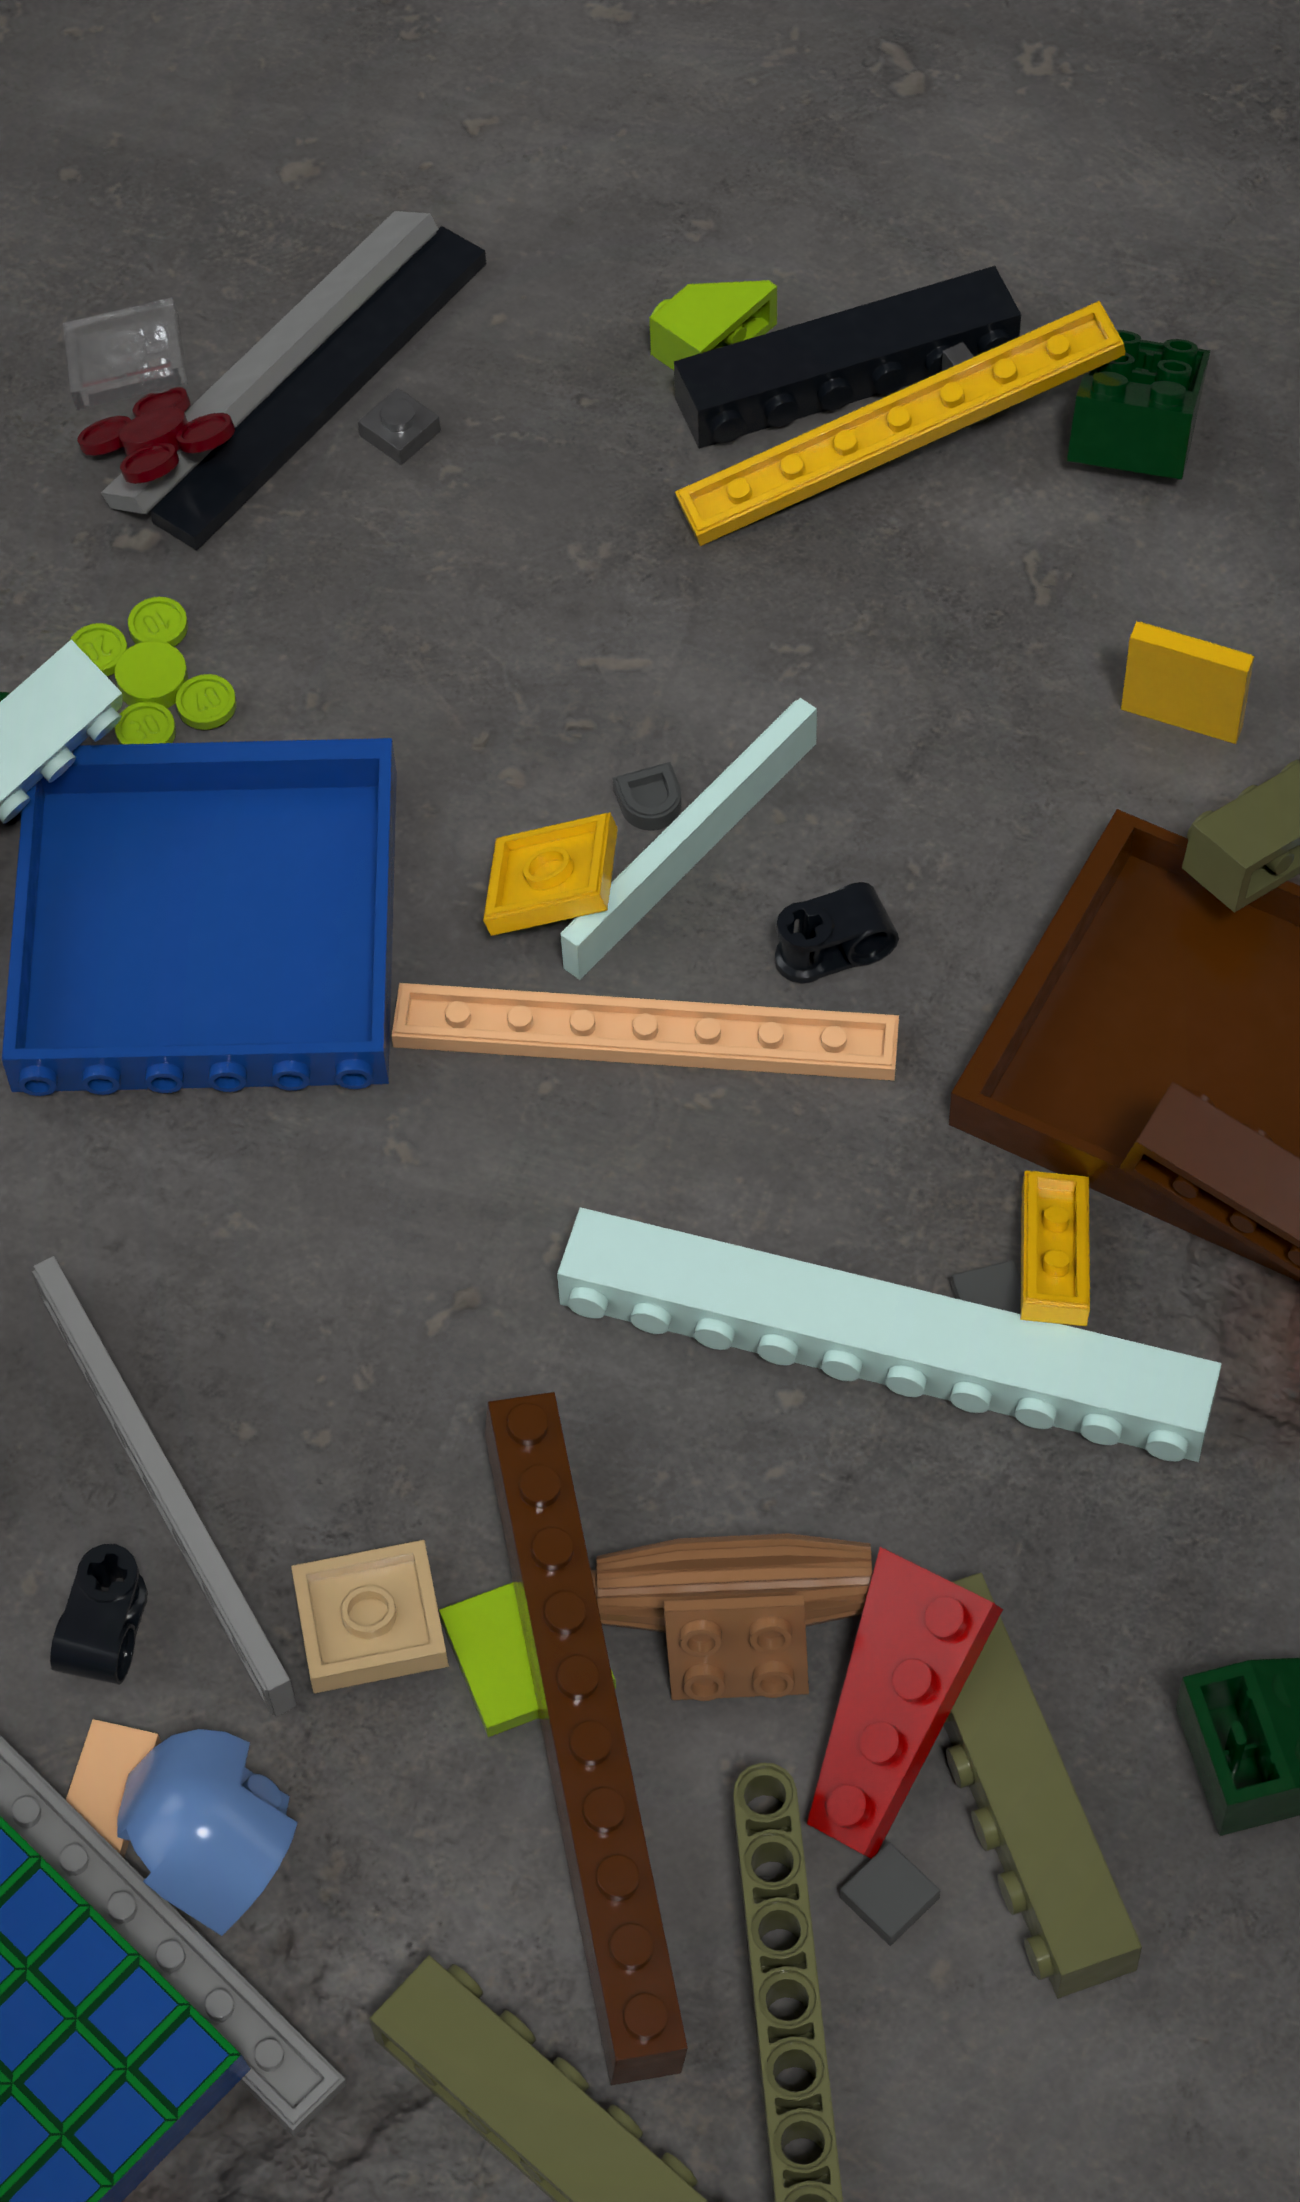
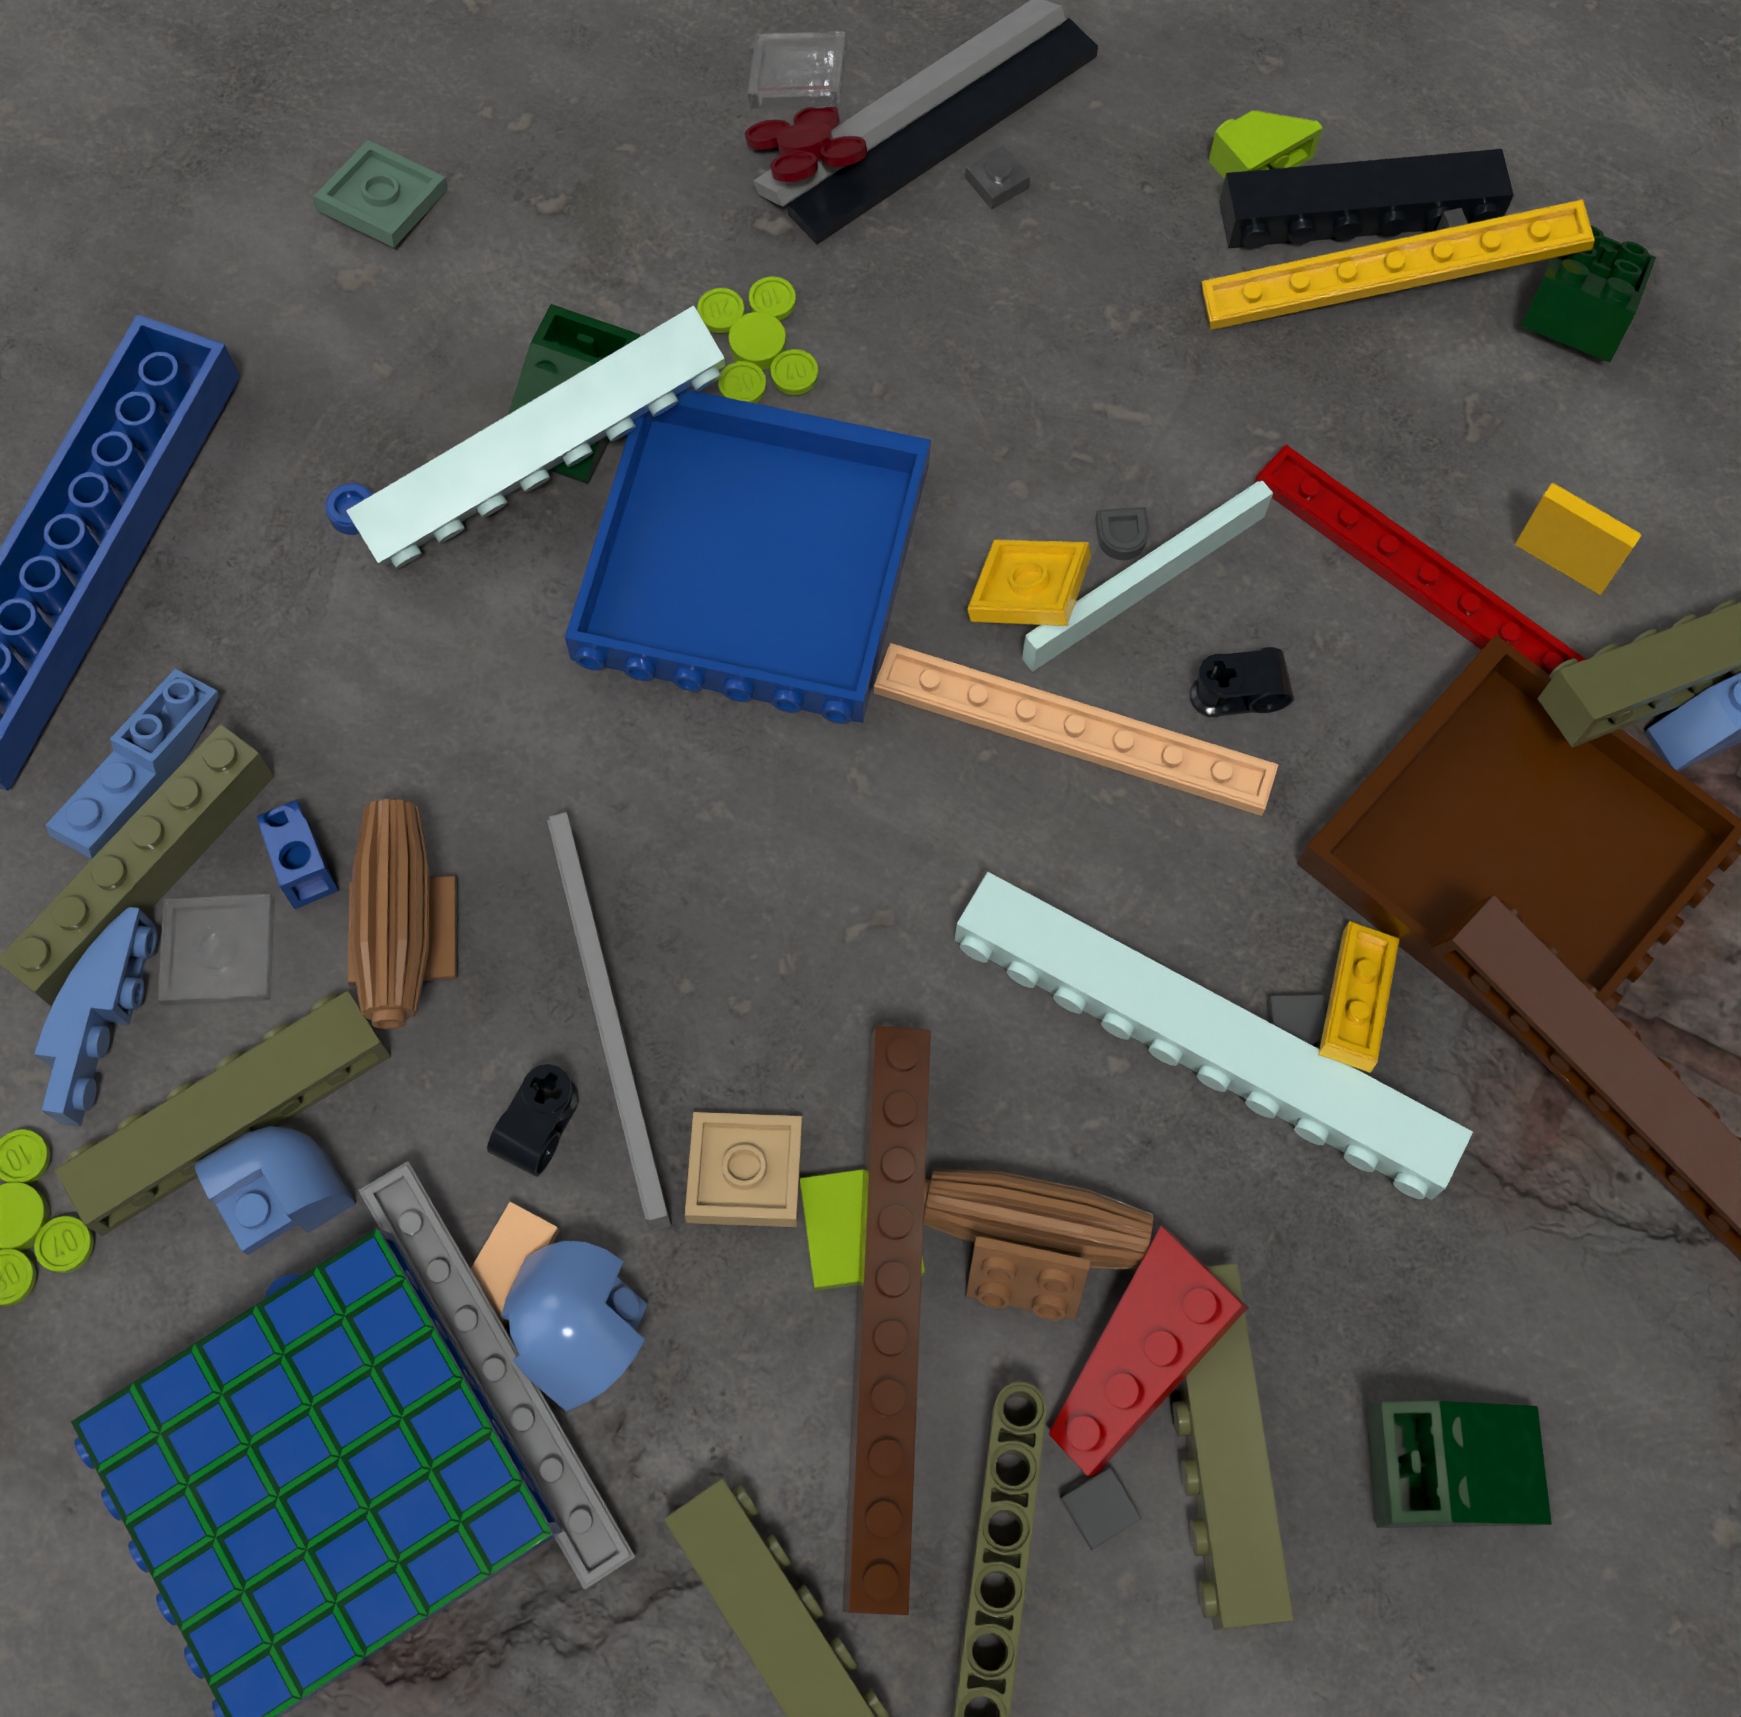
camera: 10 degrees right, 10 degrees up
none -> red tile [1254,444,1586,675]

